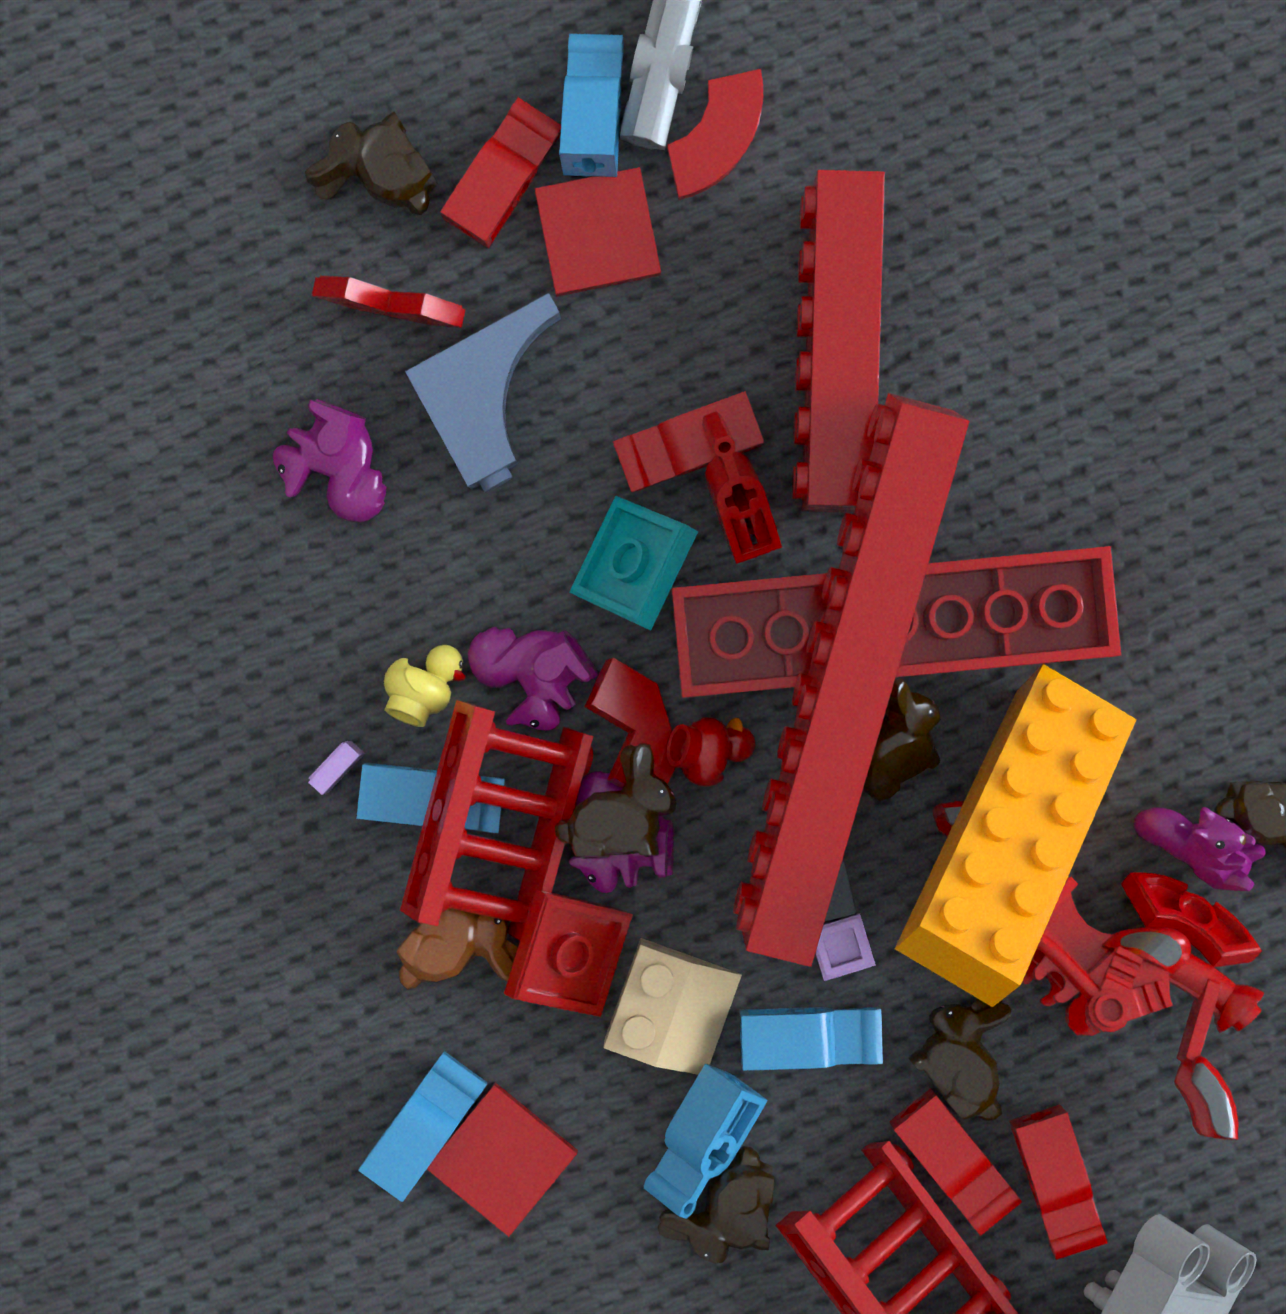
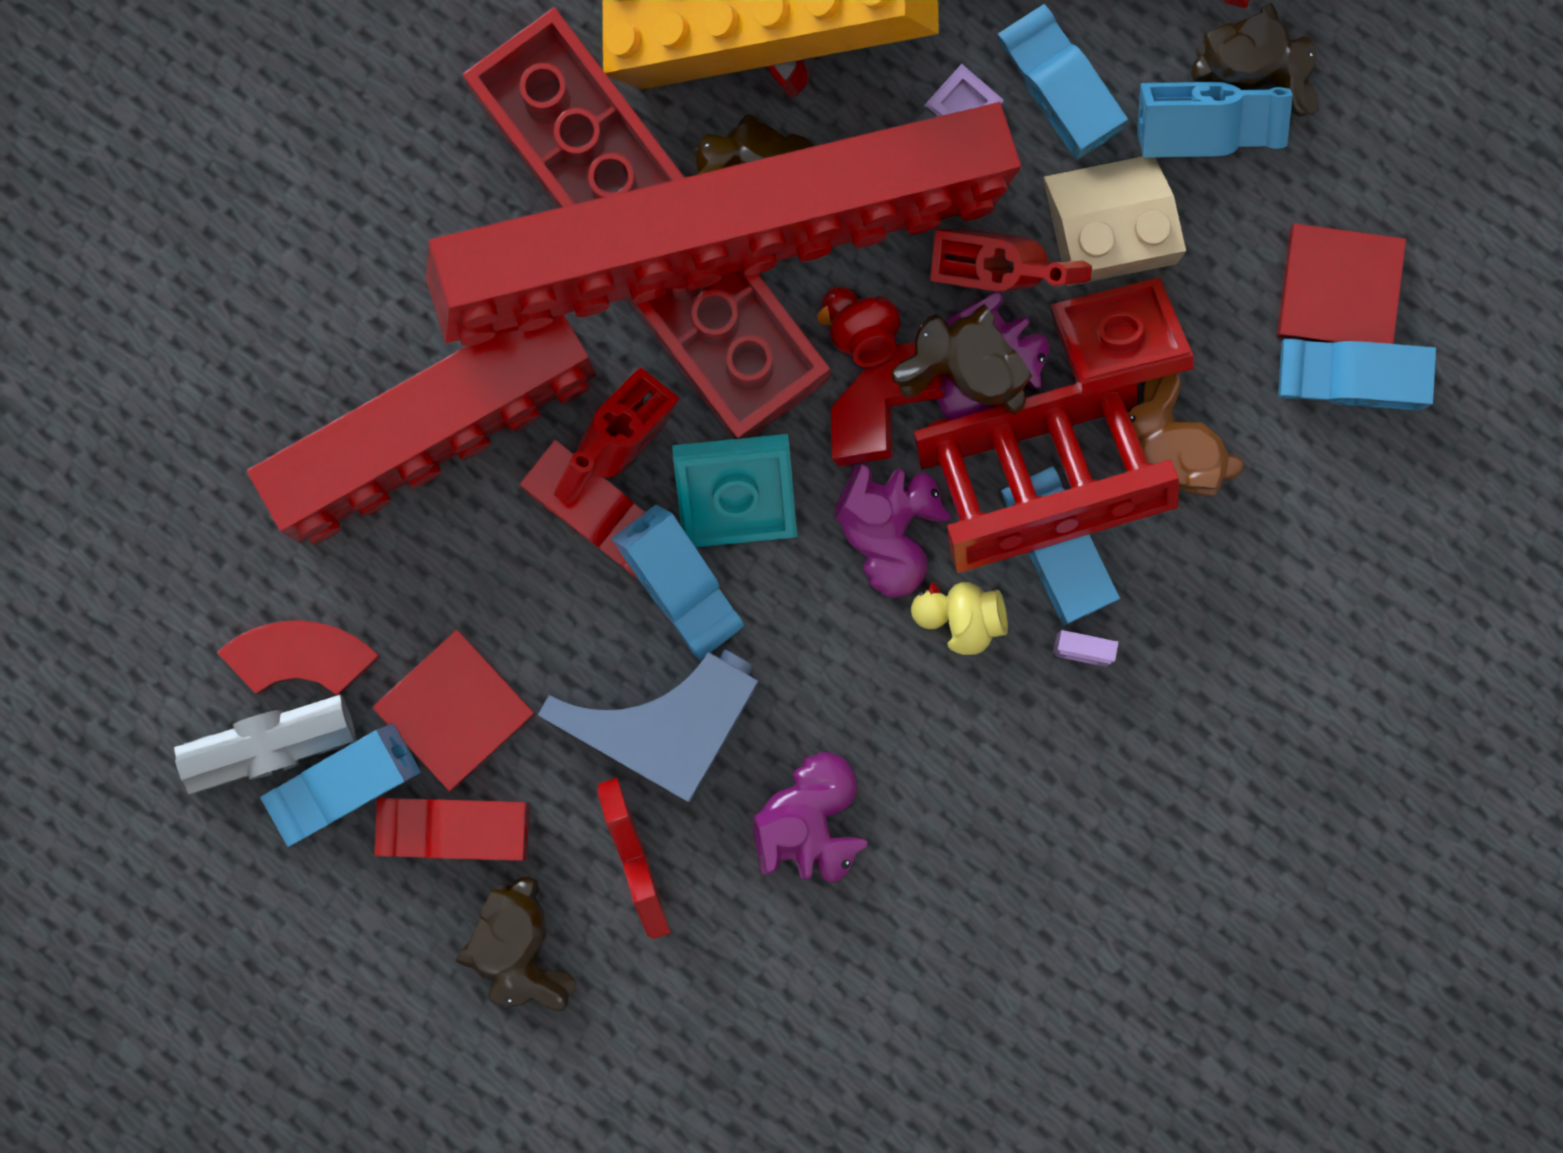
camera: 120 degrees left, 5 degrees down
none -> dark azure piece [610,504,745,660]
none -> red piece [930,228,1092,291]

